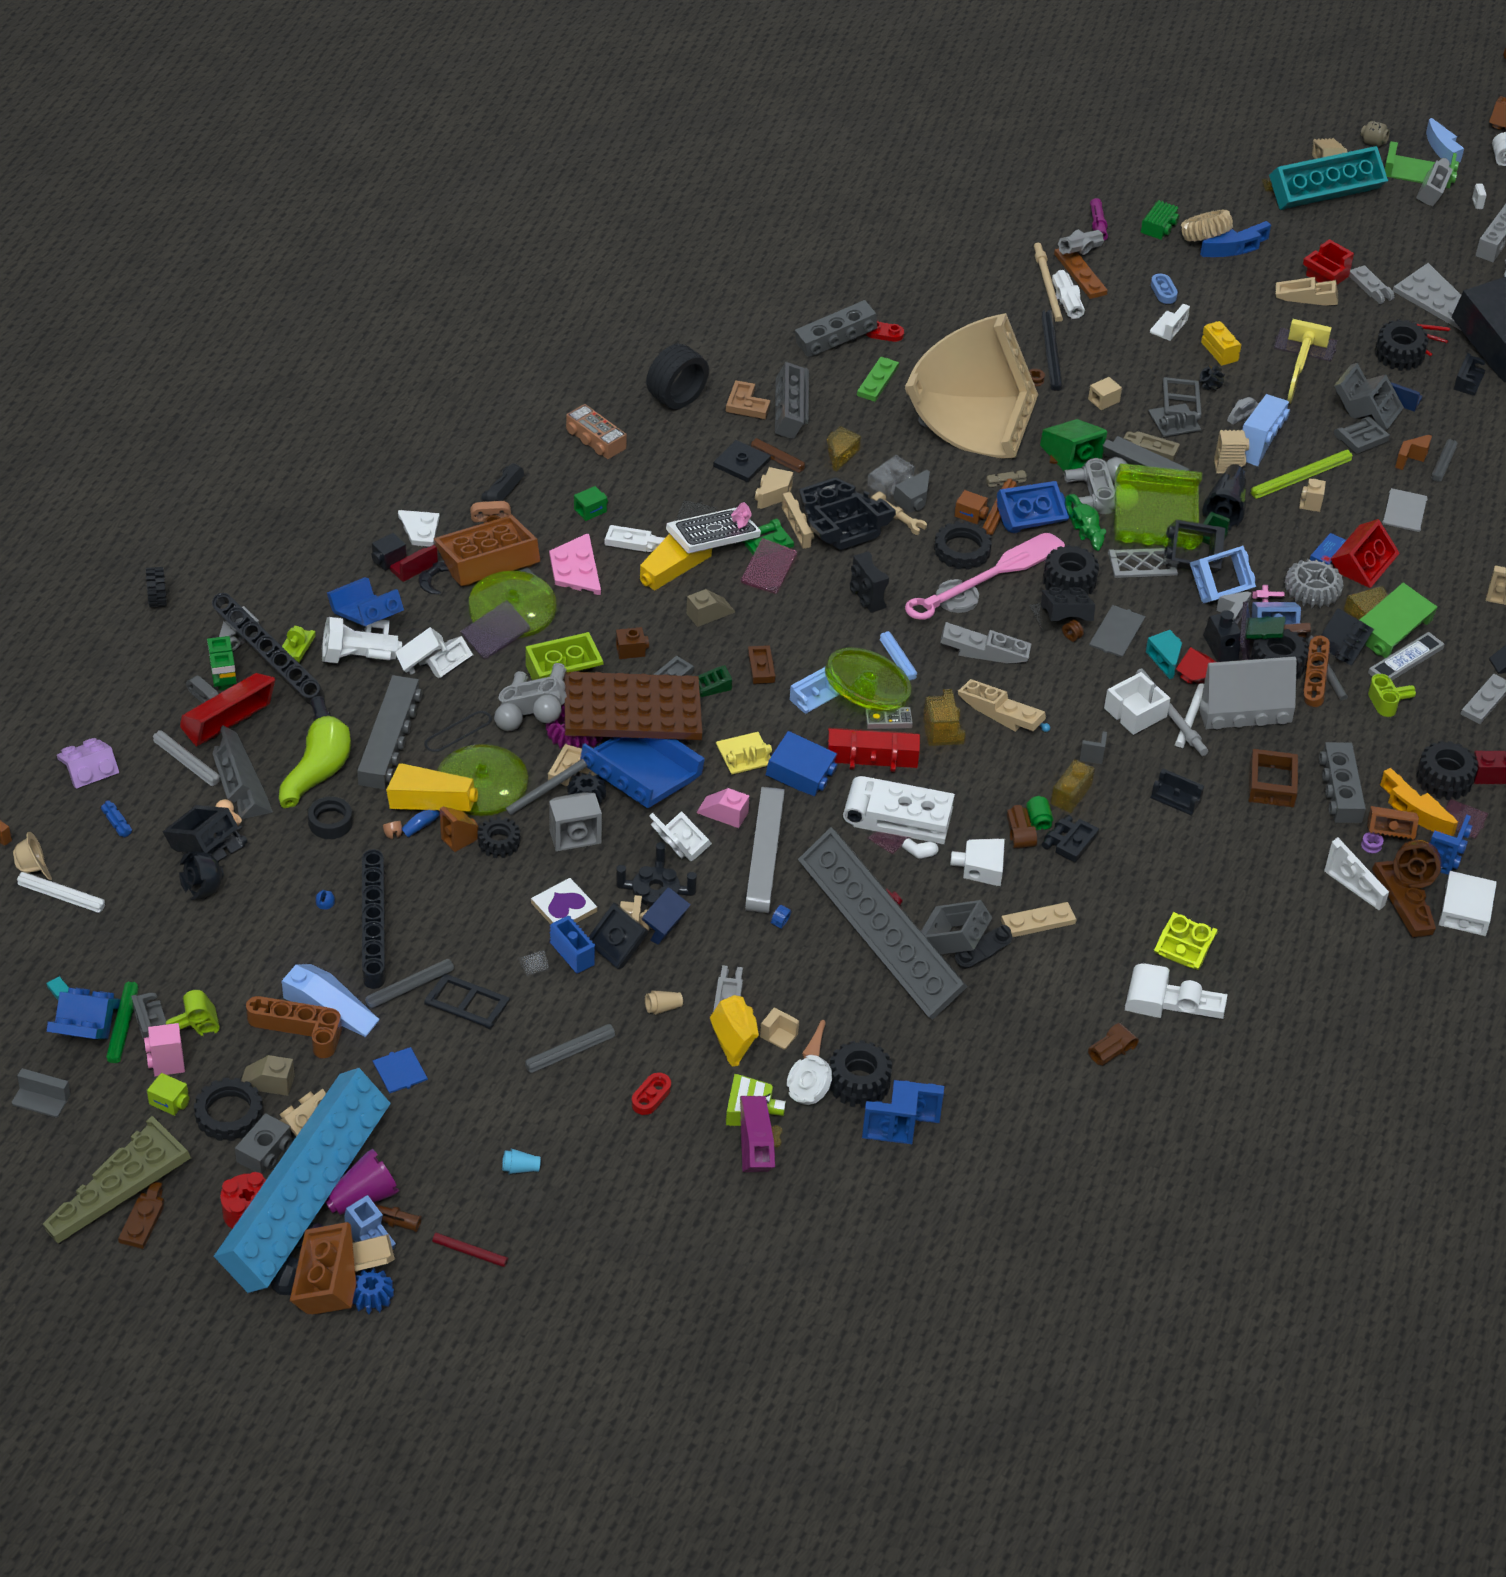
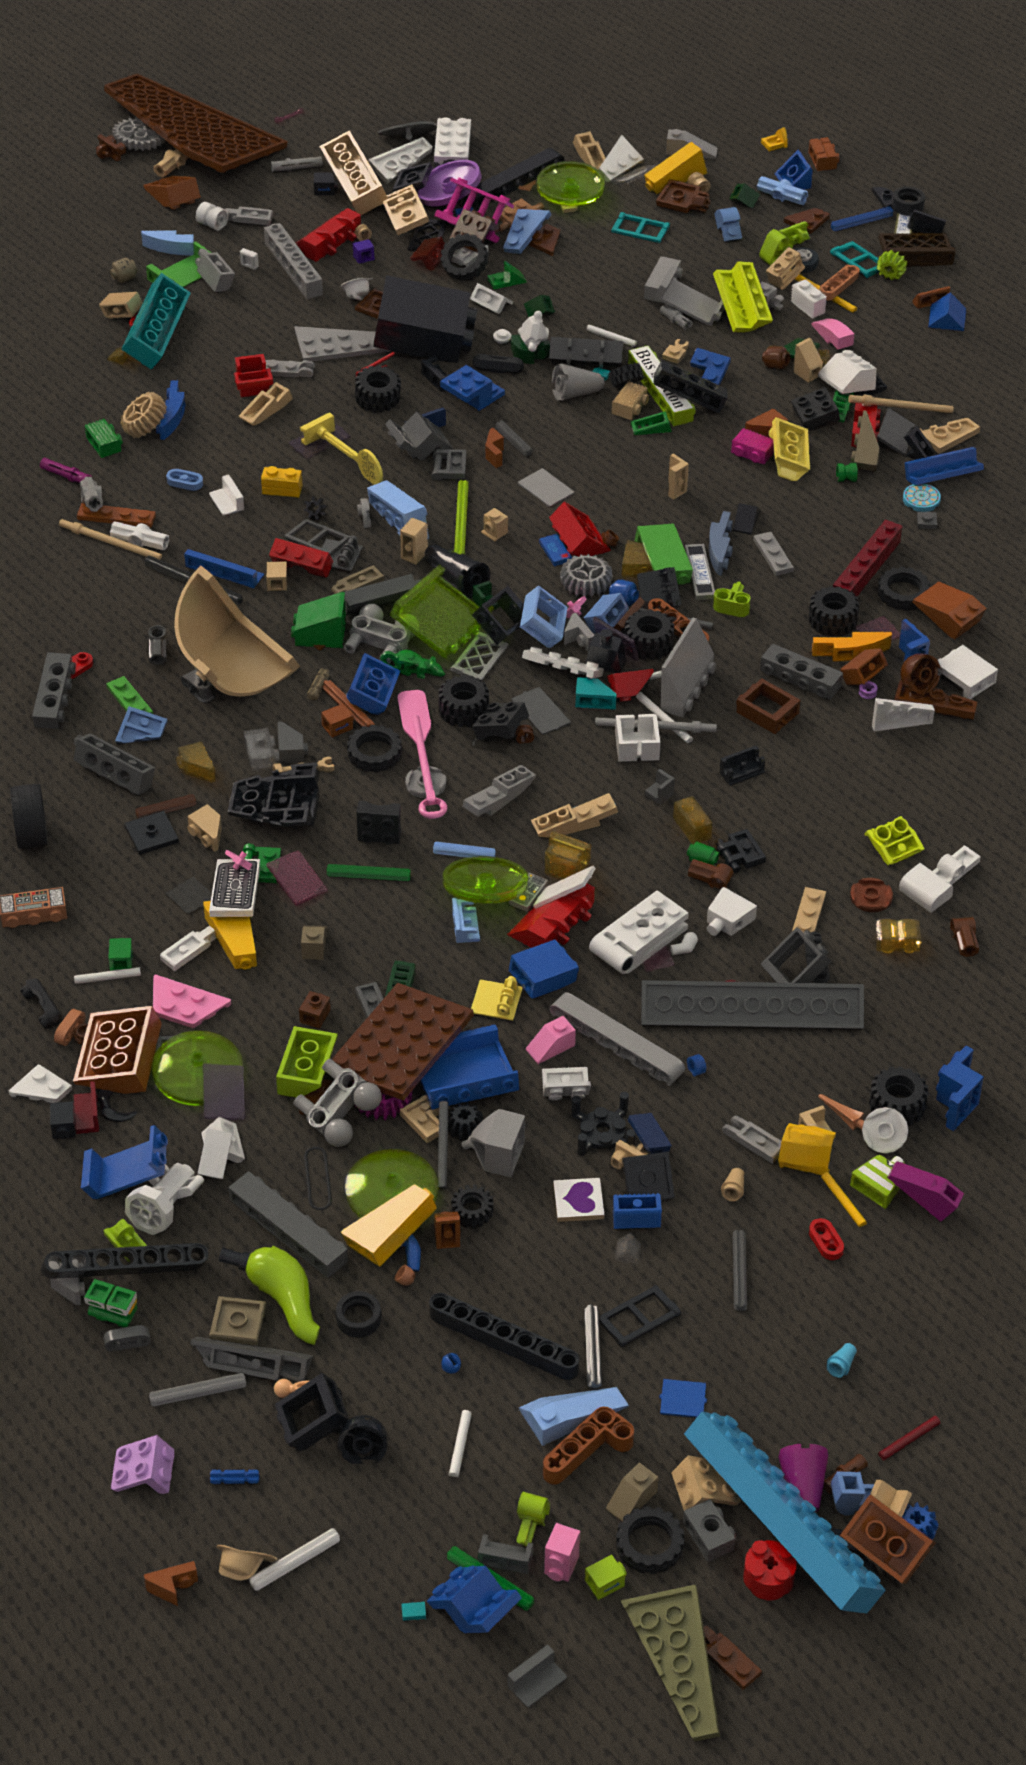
camera: 55 degrees left, 0 degrees up
red piece [180,673,275,747] -> none
medium nougat plate [726,380,770,419] -> none
reddish brown plate [748,645,775,684] -> none
tan plate [782,492,814,549] -> none
dark green piece [1246,616,1286,639] -> none
none -> white bar [74,967,141,984]
none -> medium blue wing [115,706,168,744]
none -> blue panel [184,549,264,588]
none -> dark tan plate [209,1296,266,1346]
none -> red arch [269,538,334,578]
none -> green axle [327,864,411,881]
none -> blue bracket [440,365,505,411]
none -> white bar [449,1410,472,1477]
none -> white wing [522,647,604,679]
none -> white piece [533,865,596,909]
none -> reddish brown plate [601,529,620,547]
none -> blue head [609,579,639,607]
none -> sand blue slope [709,511,733,575]
none -> yellow bar [821,1172,867,1228]
none -> copper tile [850,878,893,912]
none -> clear yellow brick [875,919,921,953]

